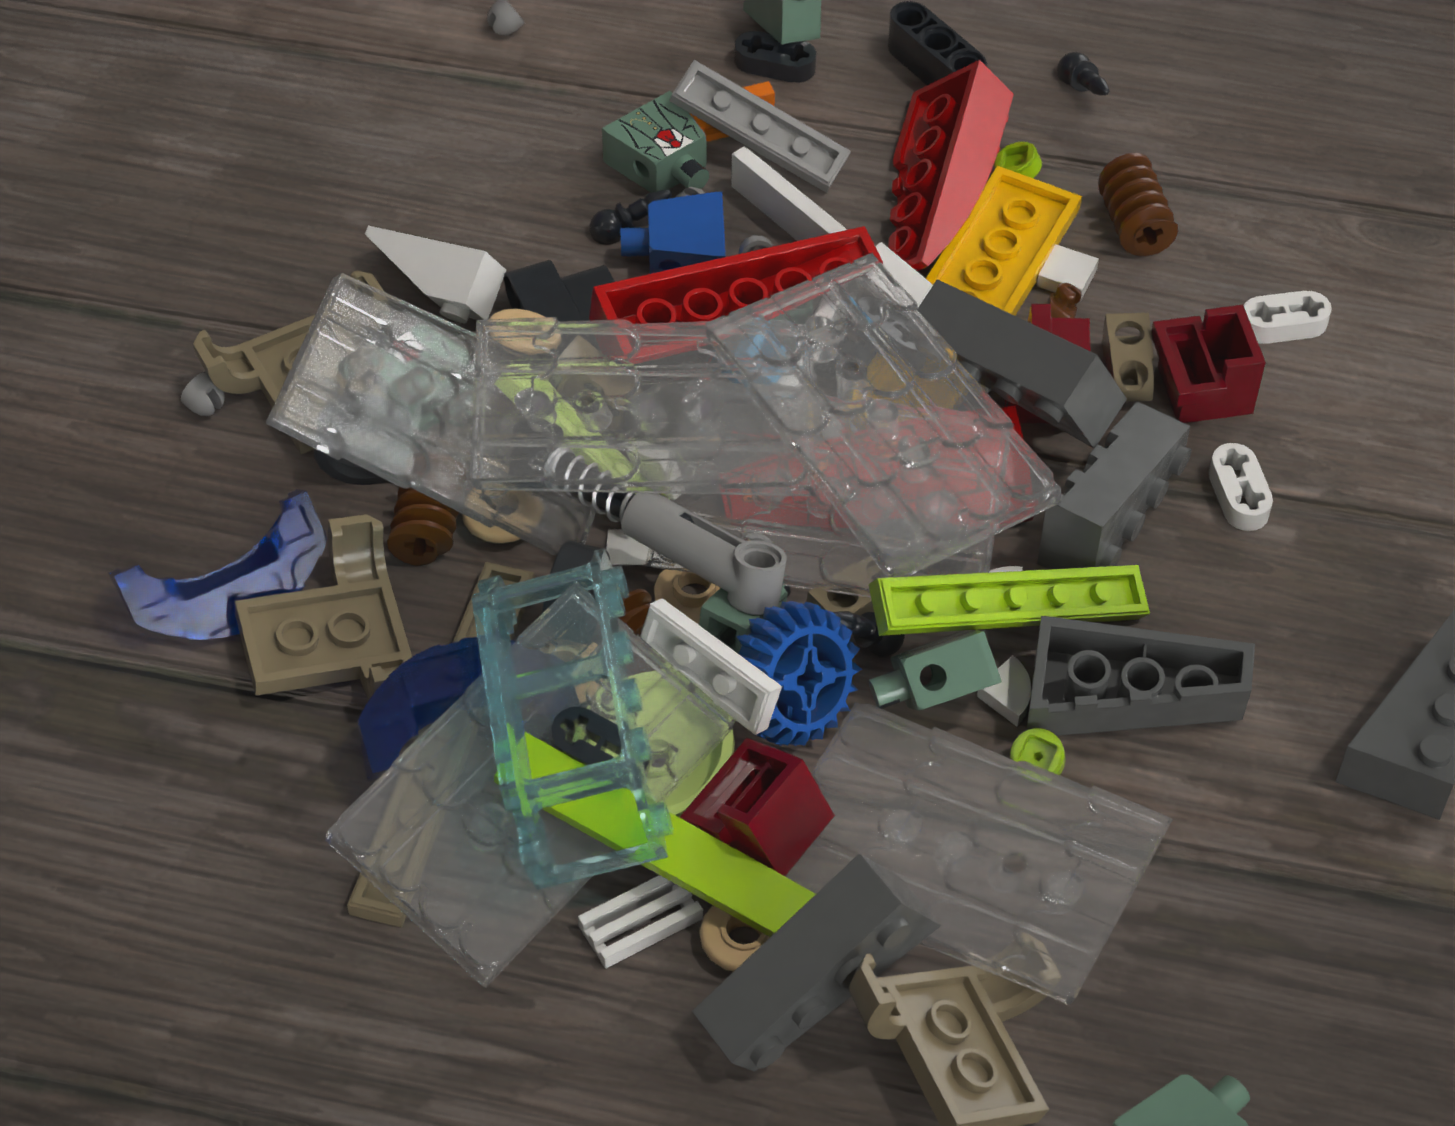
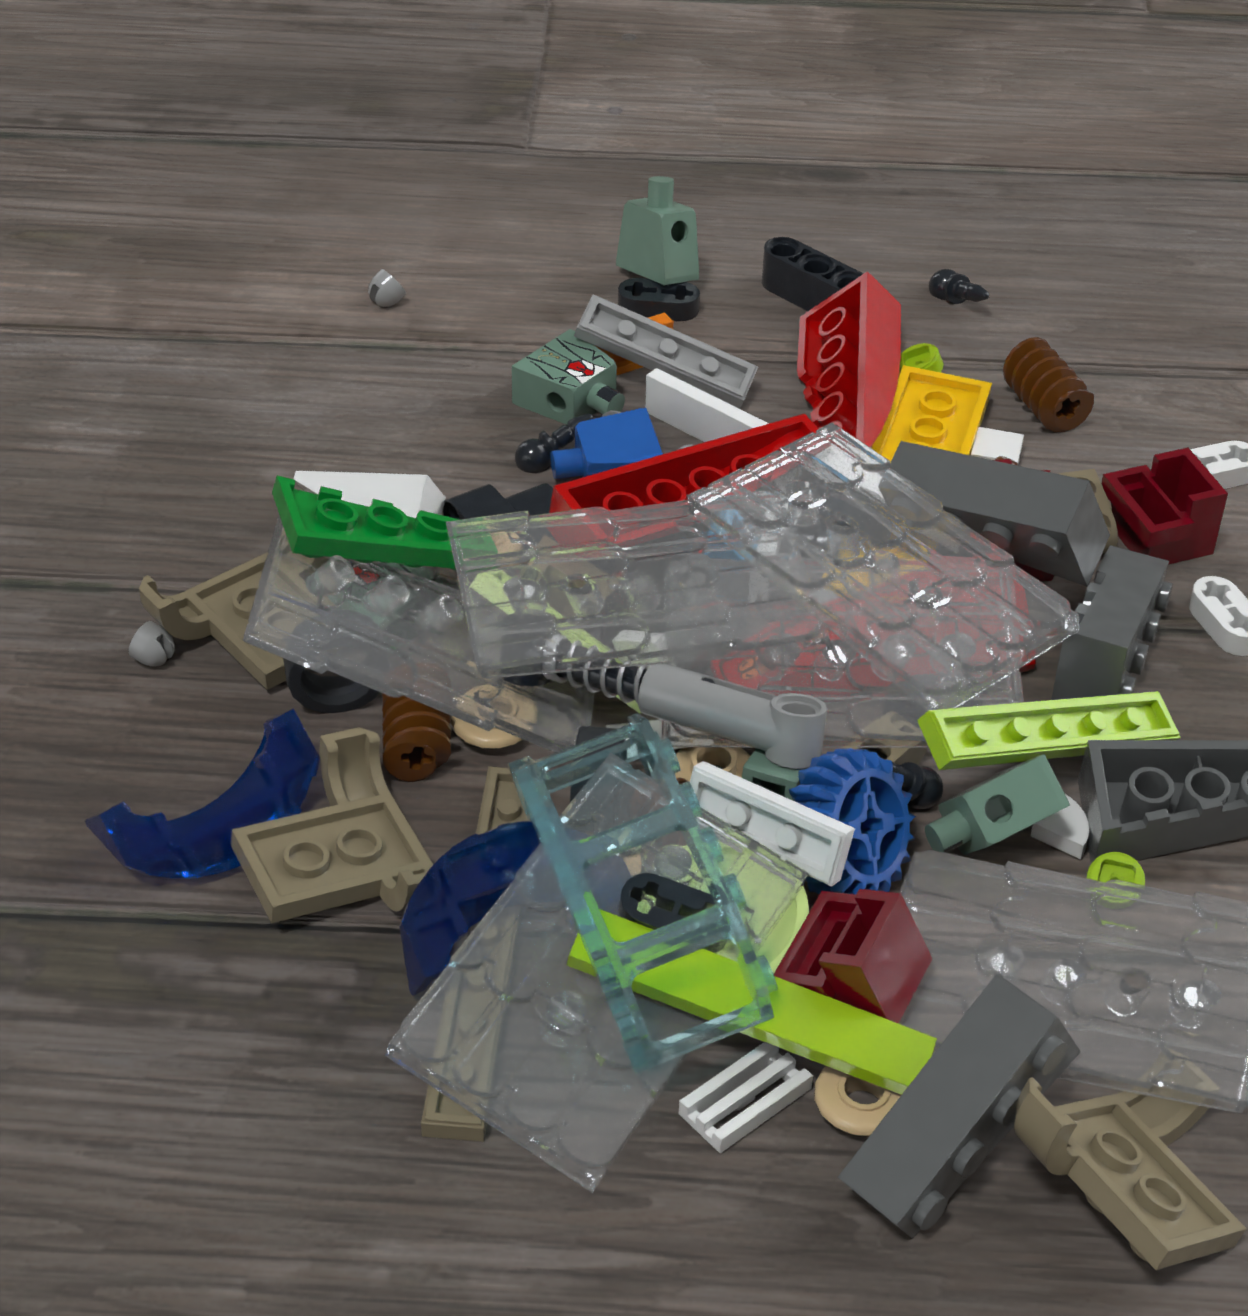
camera: 10 degrees left, 10 degrees down
none -> green wing [272,475,498,573]

